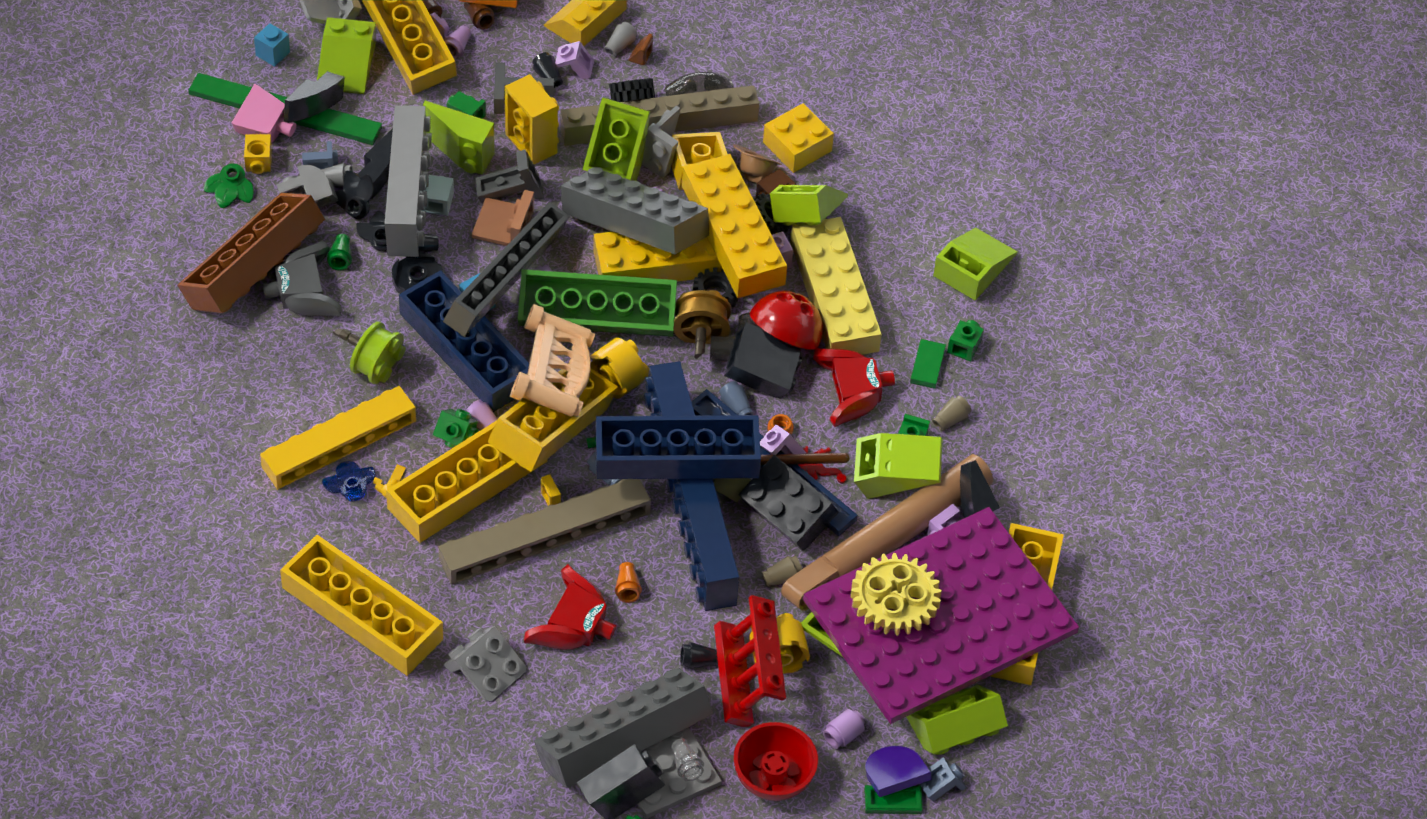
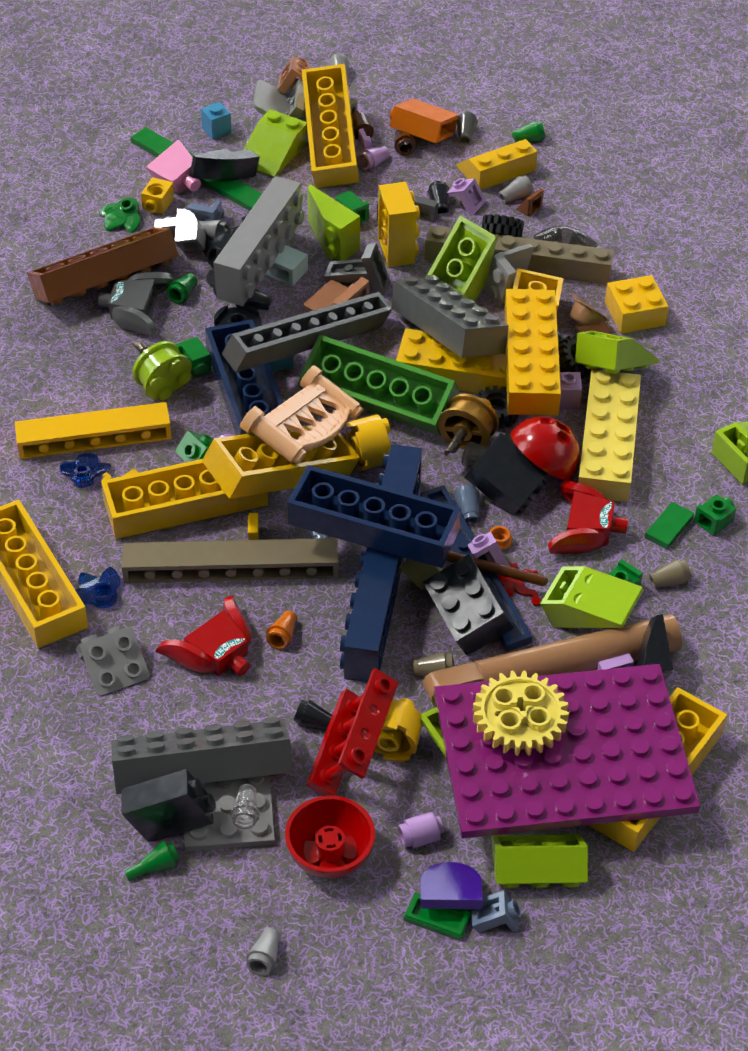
camera: 25 degrees right, 5 degrees down
none -> clear blue plate [75,567,120,608]
none -> green brick [175,336,211,377]

